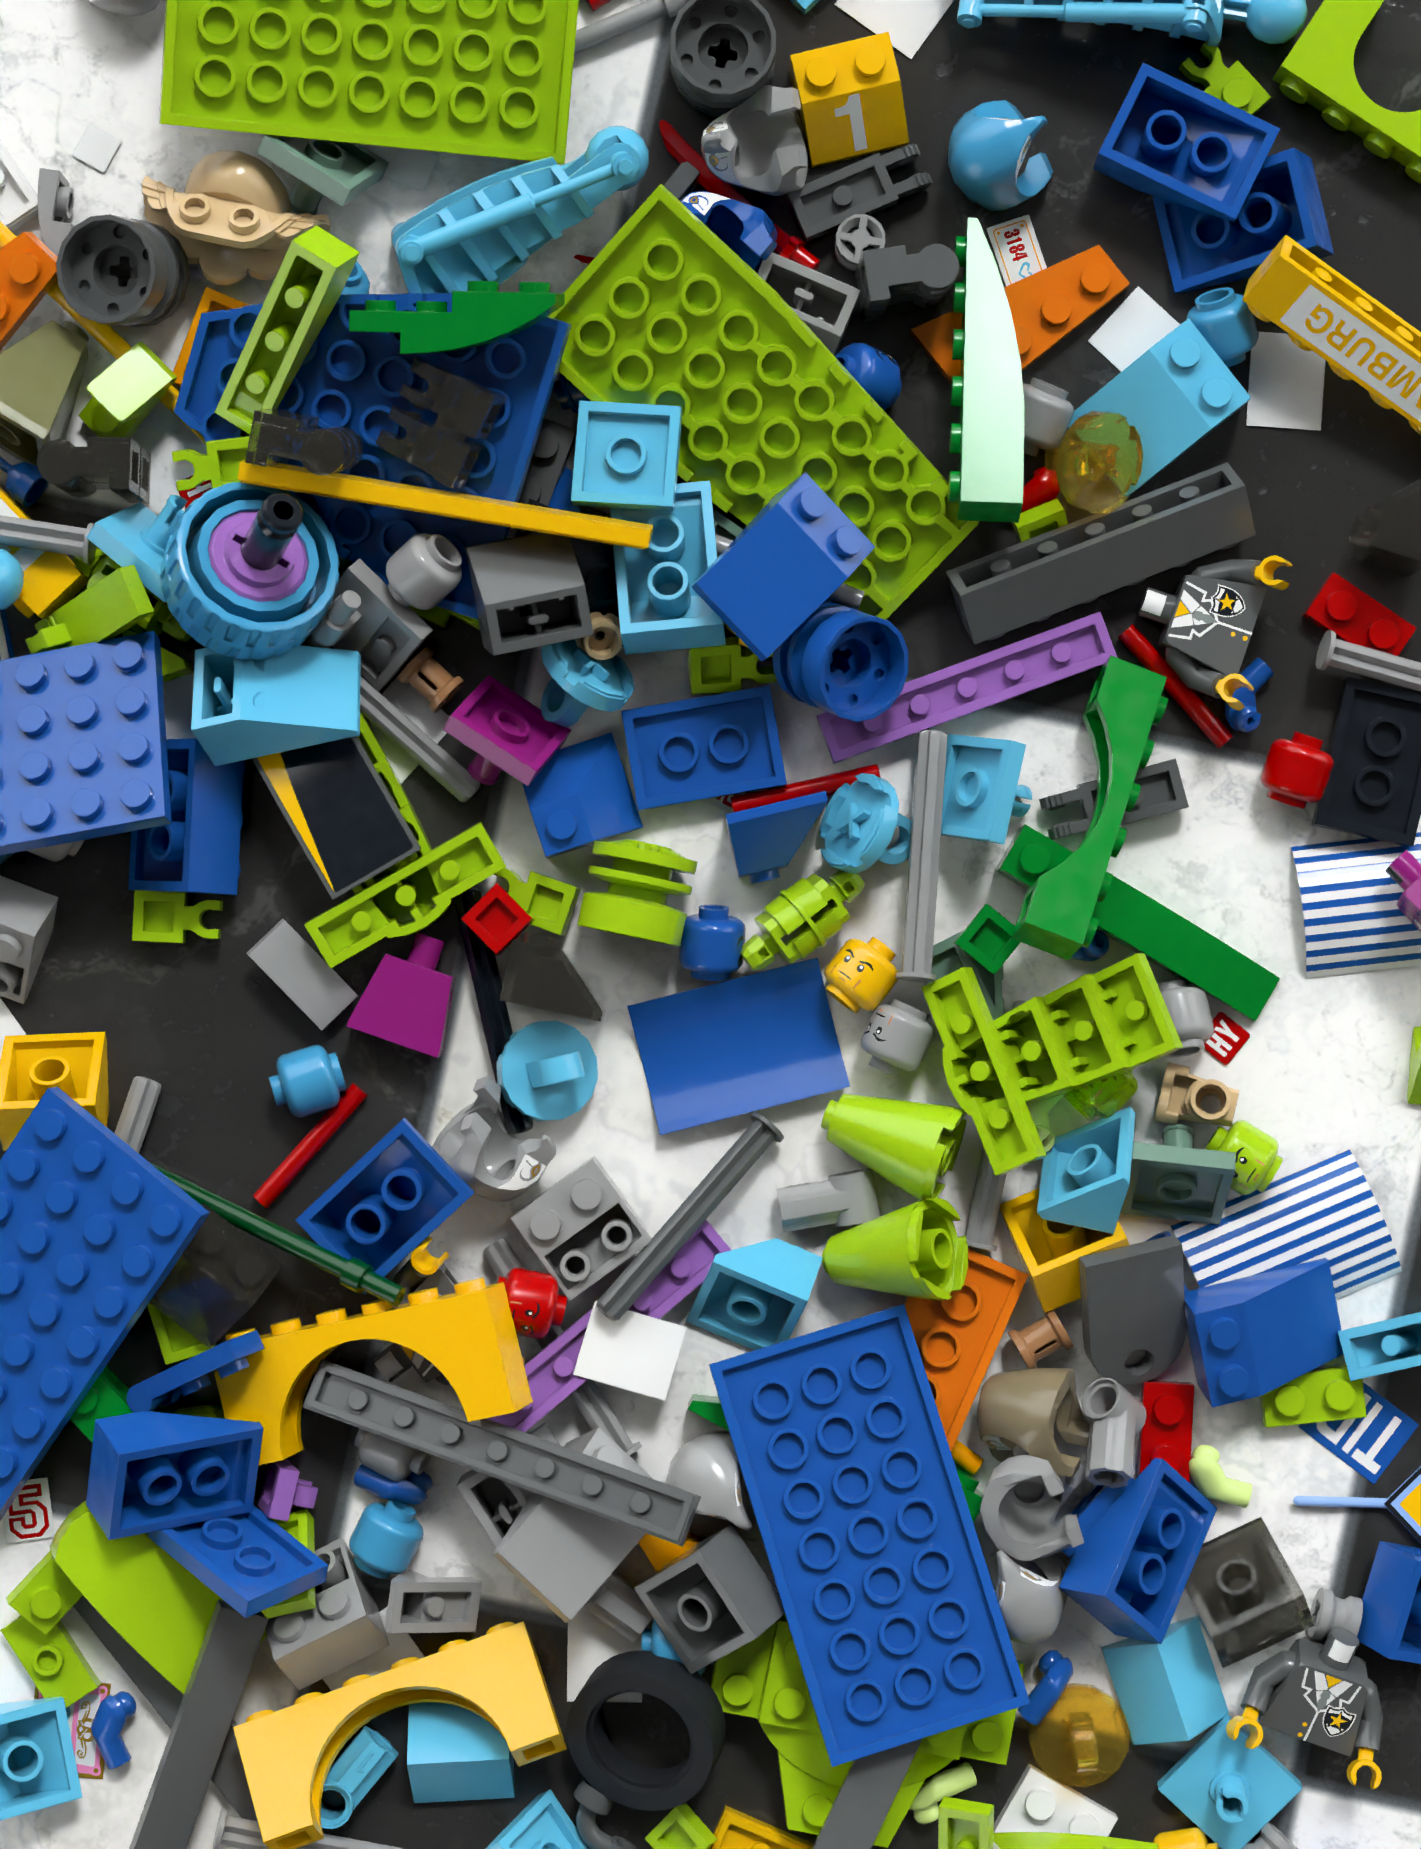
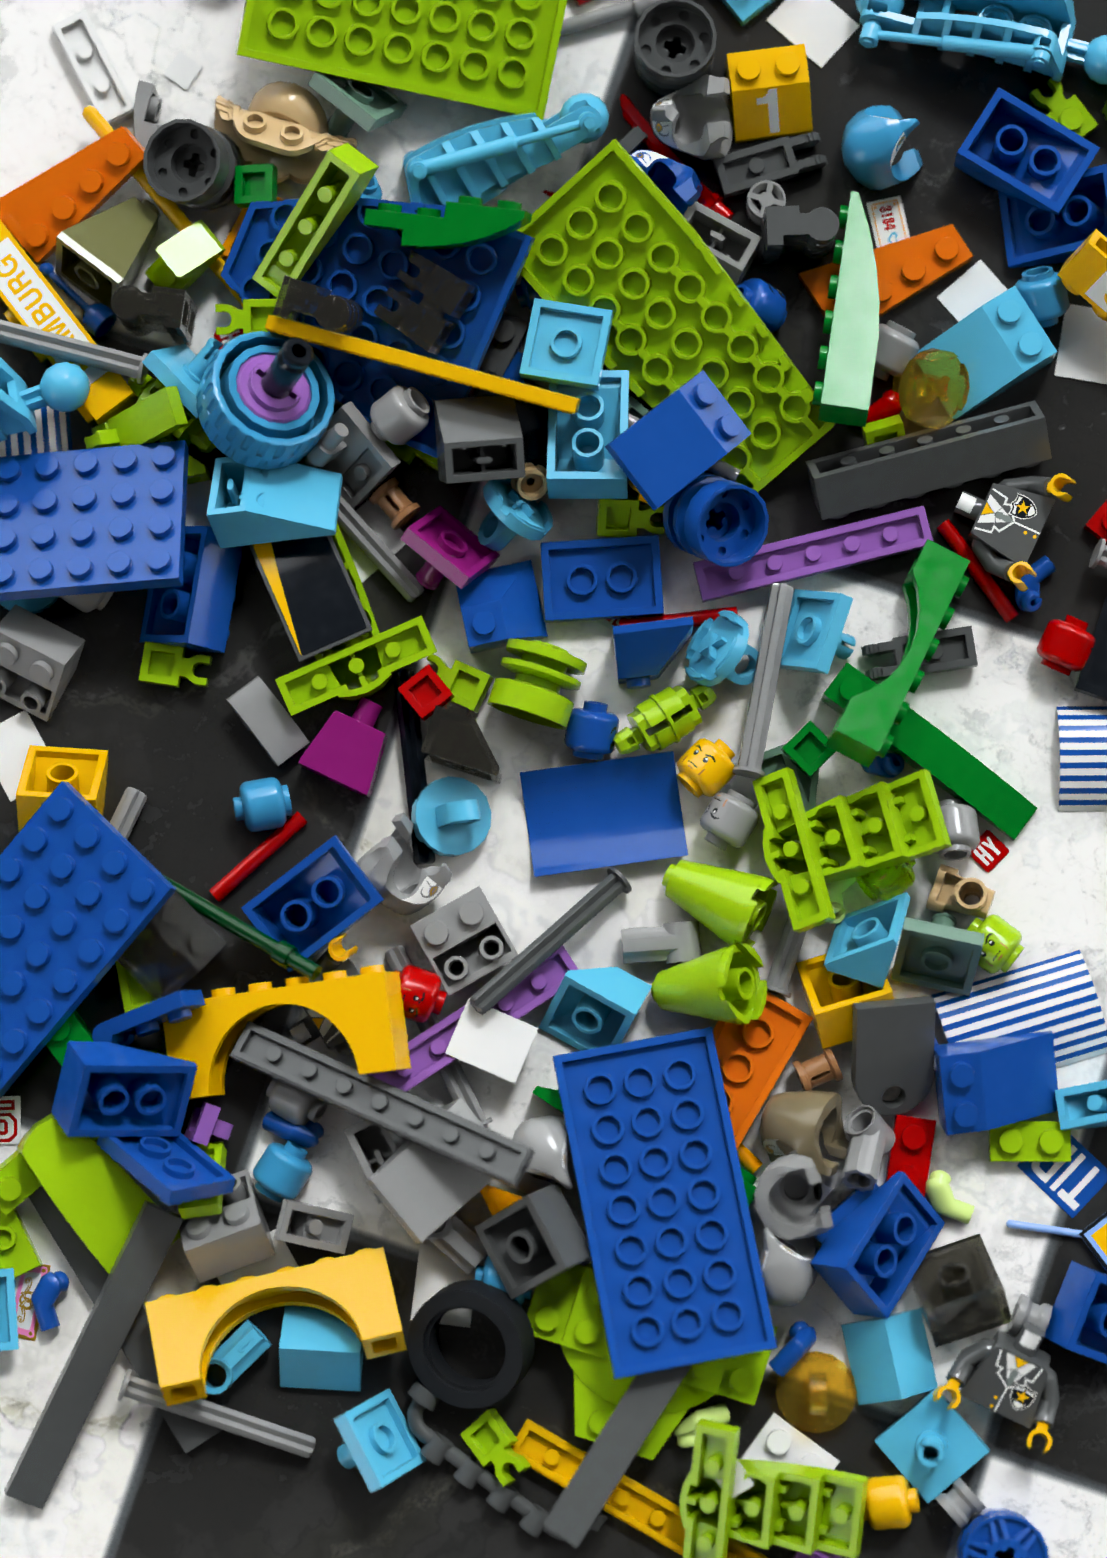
camera: 20 degrees right, 5 degrees down
none -> green plate [234,163,278,208]

